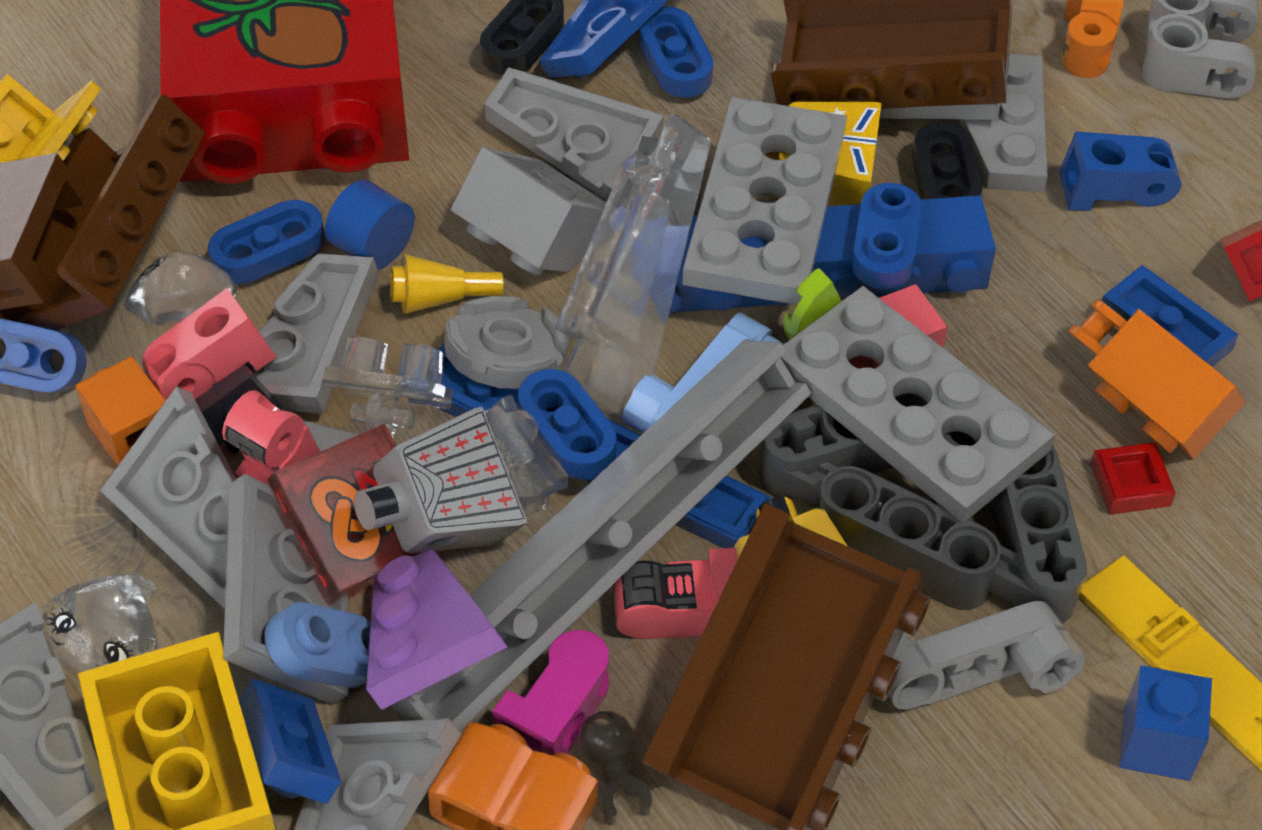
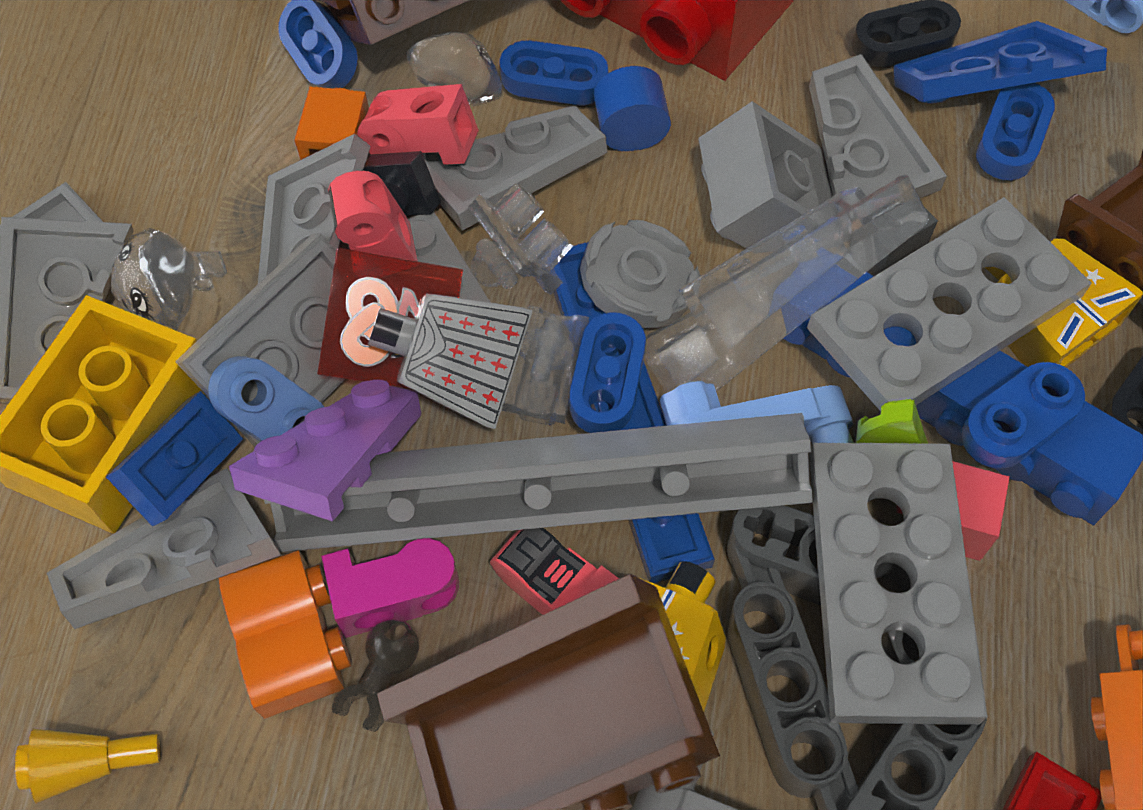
camera: 45 degrees right, 10 degrees up
yellow cone [389,254,503,315] -> none

